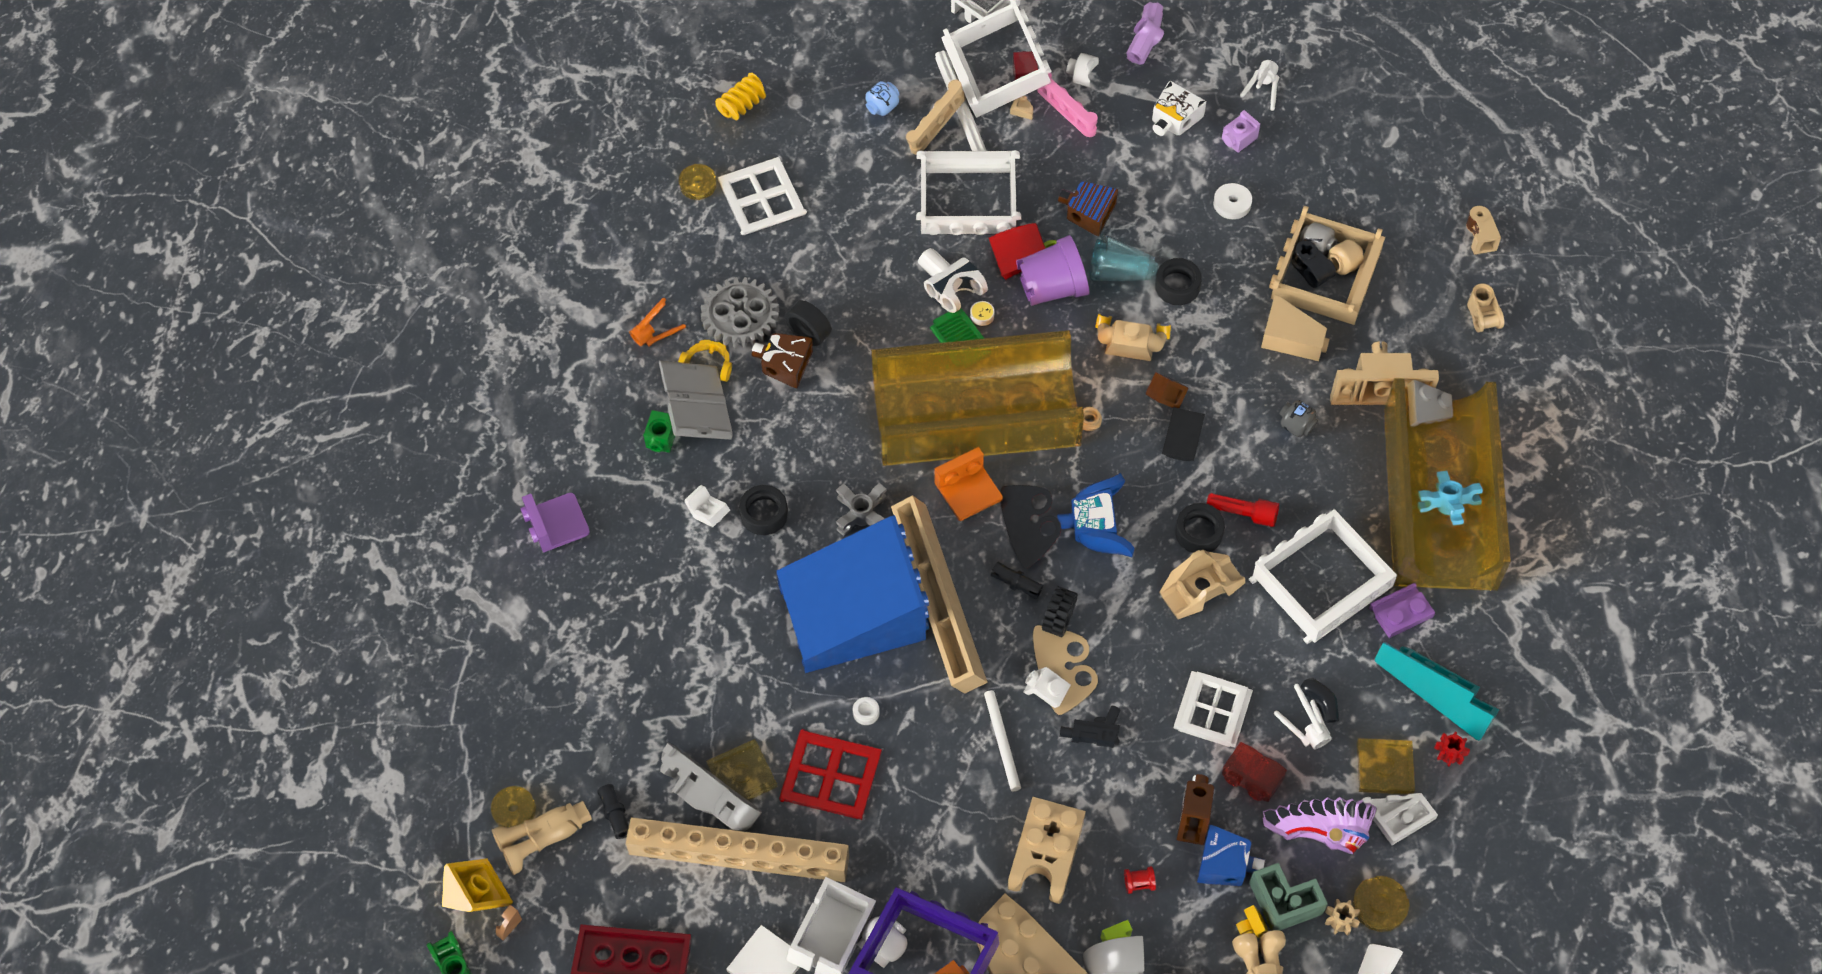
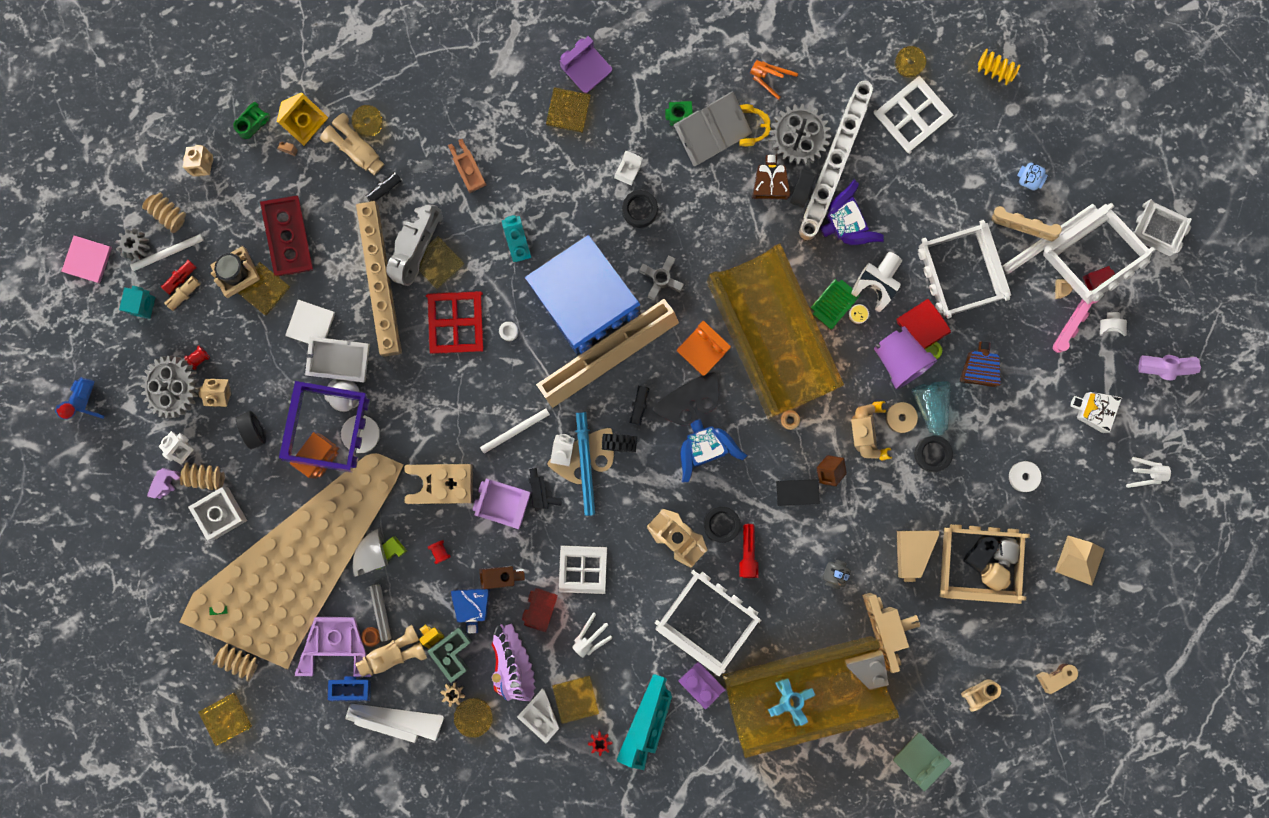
camera: 65 degrees right, 25 degrees up
lavender brick [1222,110,1260,152] -> none
black arm [1300,678,1339,723] -> none
none -> white tile [341,415,380,453]
none -> nougat hinge [448,139,486,193]
none -> lavender panel [473,478,531,529]
none -> teal bracket [502,215,531,262]
none -> clear yellow tile [546,87,591,133]
none -> dark azure axle [575,412,595,516]
none -> white beam [799,81,873,240]
none -> dark purple torso [820,179,884,245]
none -> tan piece [886,402,918,433]
none -> sand green bracket [893,733,952,792]
none -> tan slope [1055,536,1105,585]

